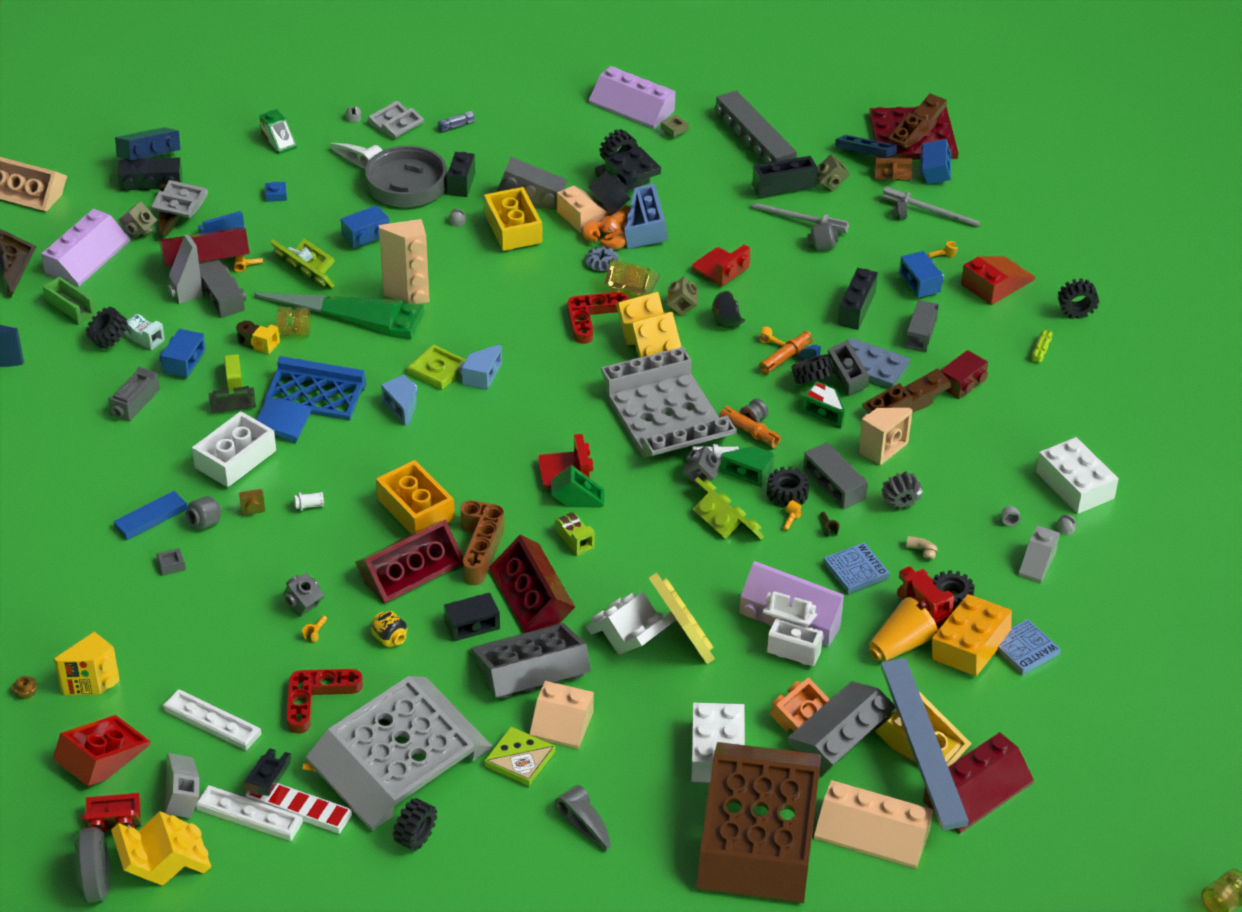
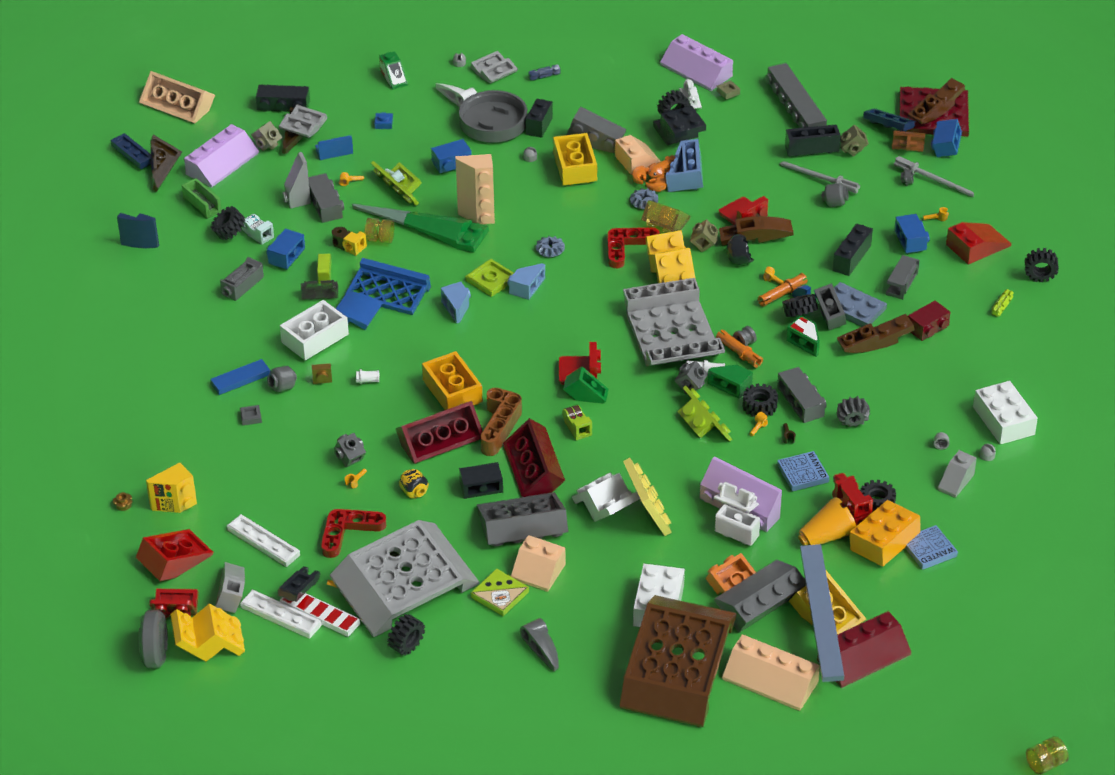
camera: 10 degrees right, 0 degrees up
dark blue brick [115,127,180,160] -> none
dark red piece [159,227,250,267] -> none
black brick [588,171,631,215] -> none
light nougat slope [859,408,912,465] -> none
tan arm [906,536,938,559] -> none
none -> sand blue gear [536,235,565,257]
none -> white hinge [679,79,702,109]
none -> reddish brown slope [719,216,794,246]

